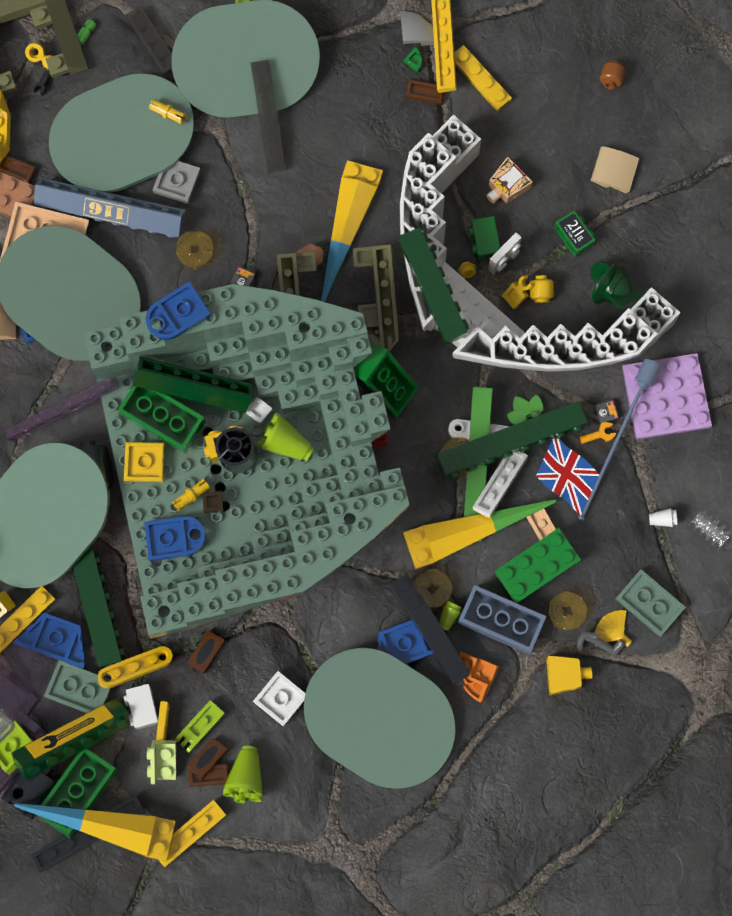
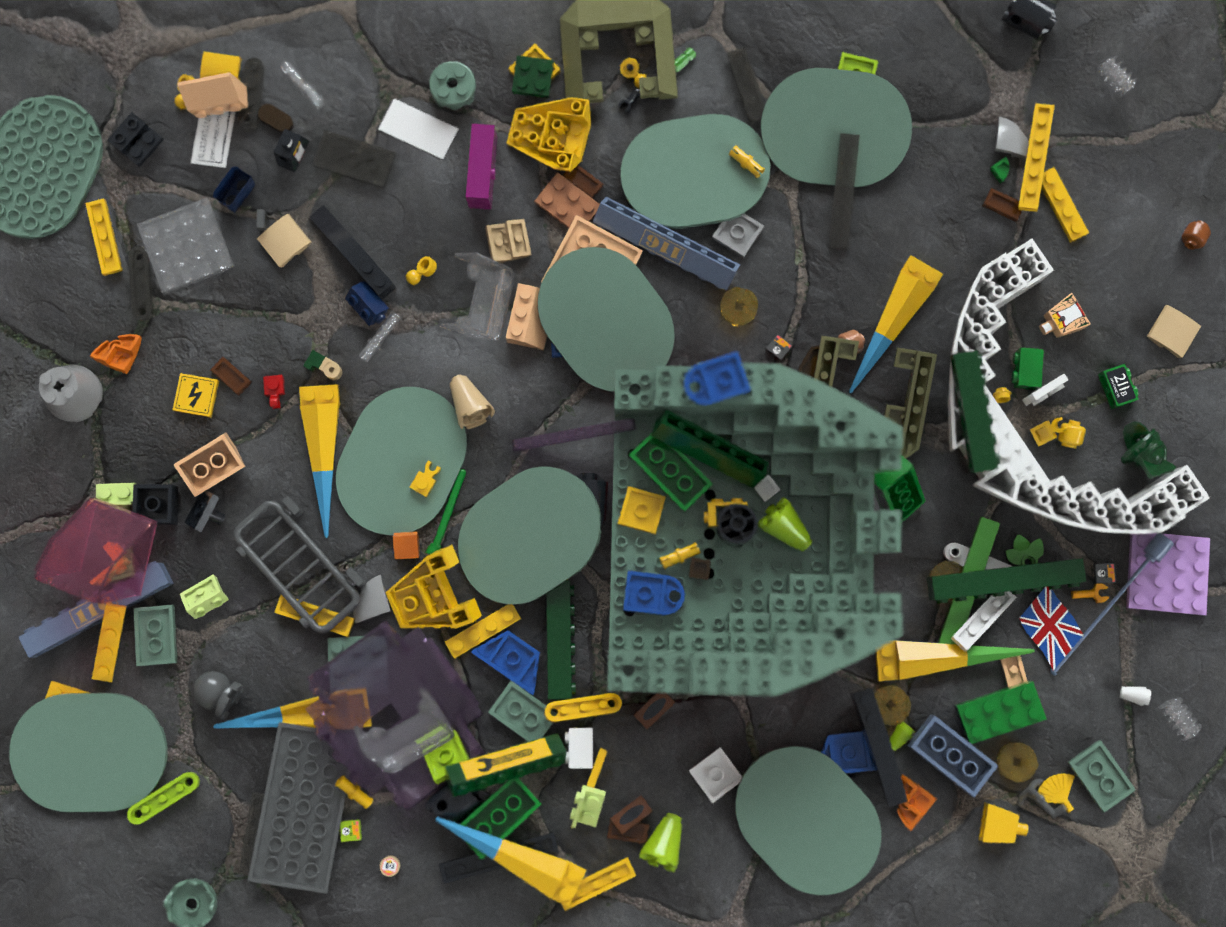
camera: 15 degrees right, 5 degrees up
lime hinge [175,700,225,753] -> none

